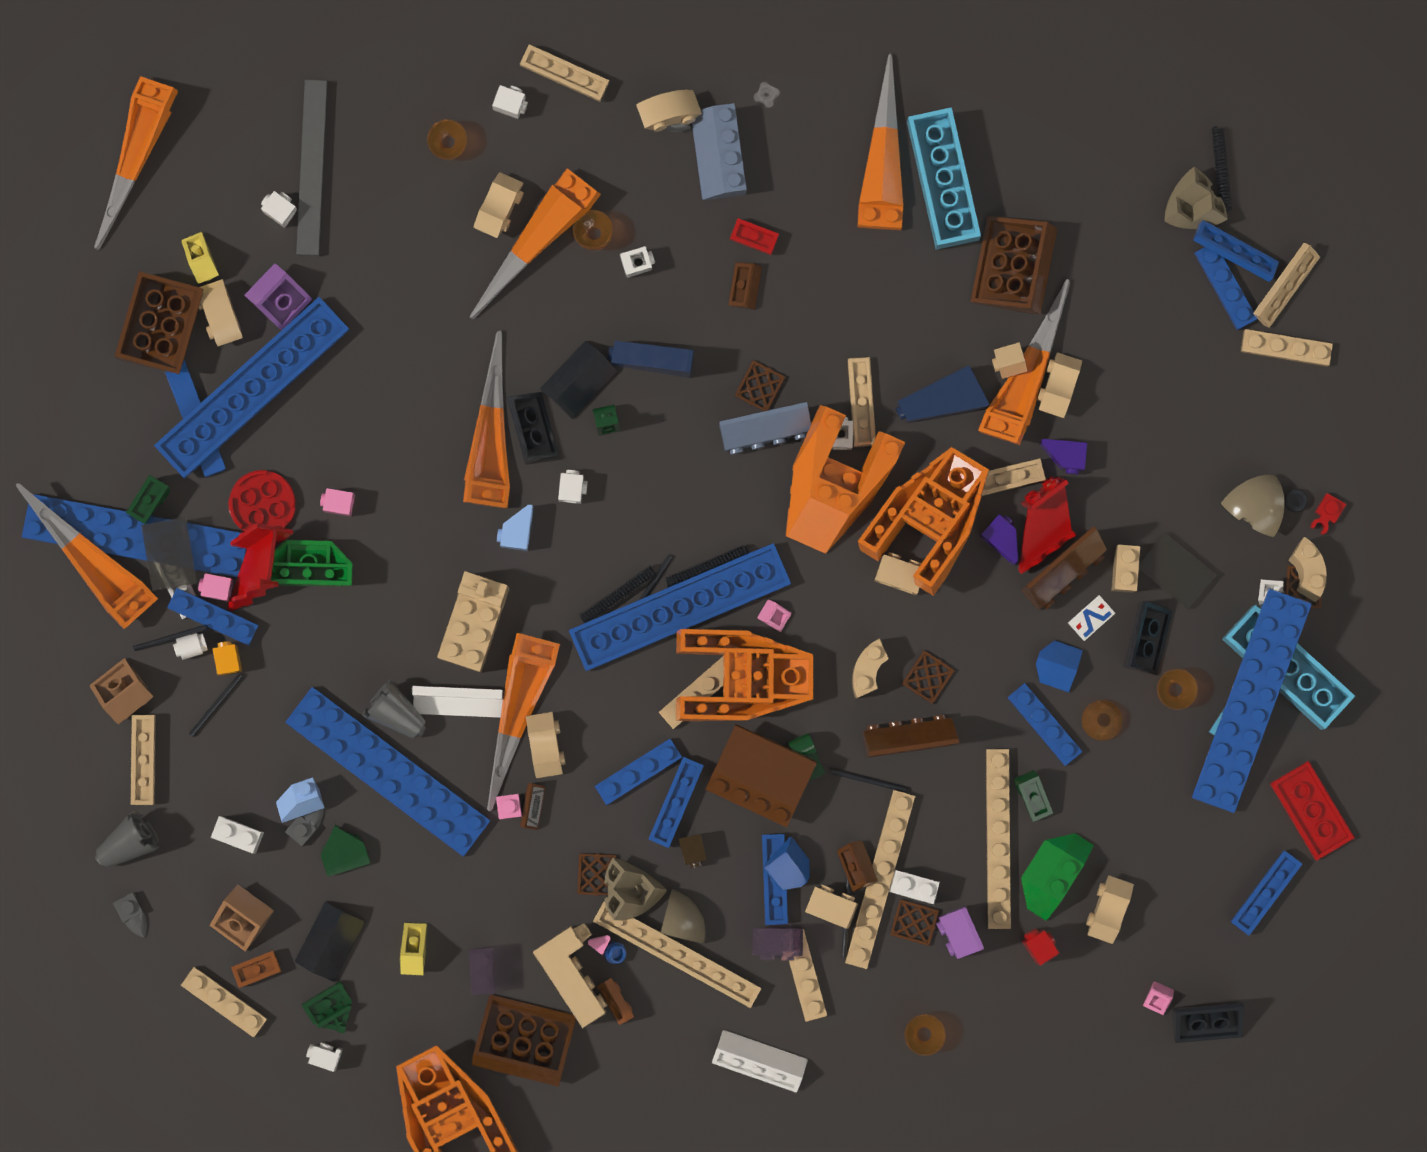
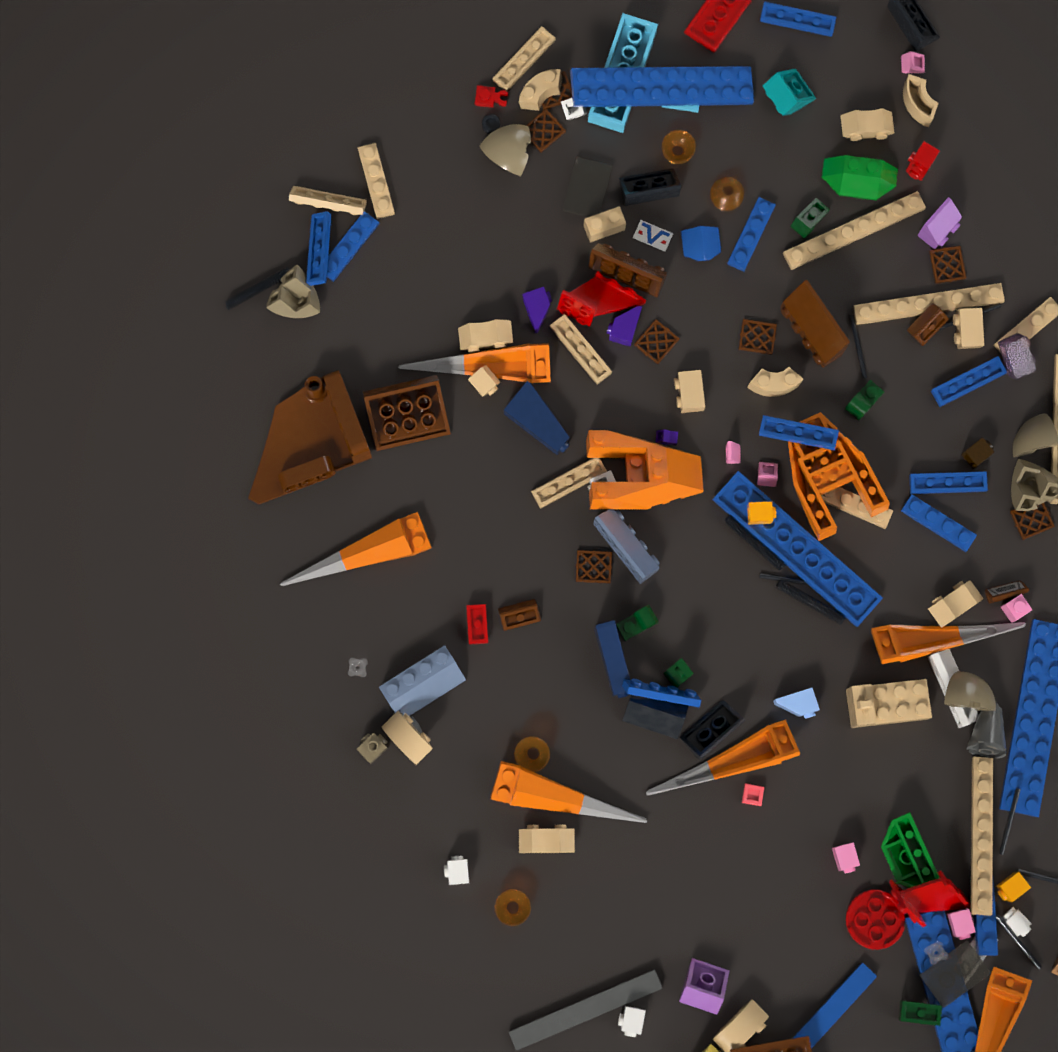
camera: 115 degrees left, 5 degrees down
blue plate [154,297,350,479] -> none
tan plate [520,45,609,102] -> none
white brick [558,470,588,504] -> none
white brick [620,246,655,278] -> none
reddish brown slope [705,724,817,827] -> none
blue slope [762,837,810,890] -> none
orange wedge [858,447,989,596] -> none
white brick [889,870,940,904] -> none
clear orange piece [904,1014,946,1056] -> none
medium azure brick [907,107,981,250] -> none
none -> reddish brown panel [248,370,372,504]
none -> dark tan brick [357,733,388,764]
none -> tan tile [493,26,555,91]
none -> reddish brown window [526,109,566,153]
none -> dark green plate [616,605,659,641]
none -> blue plate [622,679,702,707]
none -> reddish brown window [634,320,680,364]
none -> dark purple piece [655,429,678,446]
none -> bright pink slope [726,441,741,464]
none -> coral tile [742,783,764,806]
none -> light orange brick [747,502,776,525]
none -> blue plate [759,415,839,450]
none -> teal slope [763,69,816,116]
none -> tan brick [903,74,938,127]
none -> clear plate [925,941,948,965]
none -> dark tan brick [944,671,996,711]
none -> tan plate [971,757,993,916]
none -> black axle [999,788,1021,855]

